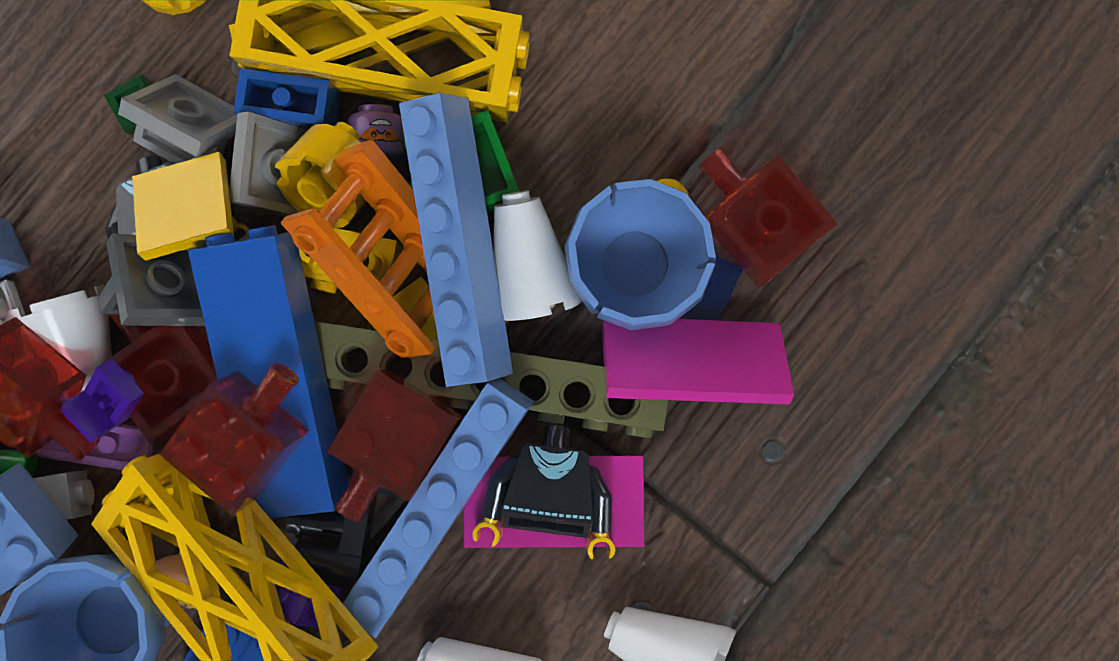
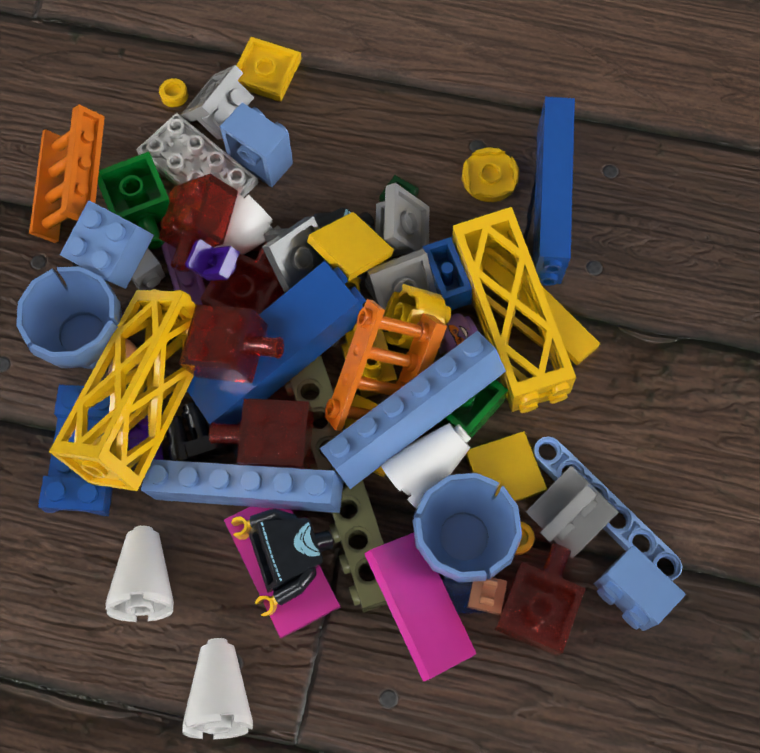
camera: 65 degrees right, 15 degrees down
none -> yellow tile [465,431,547,502]
none -> nougat tile [467,577,507,615]
none -> light grey bracket [526,466,619,559]
none -> light blue beam [533,436,682,581]
none -> medium blue brick [594,545,686,631]

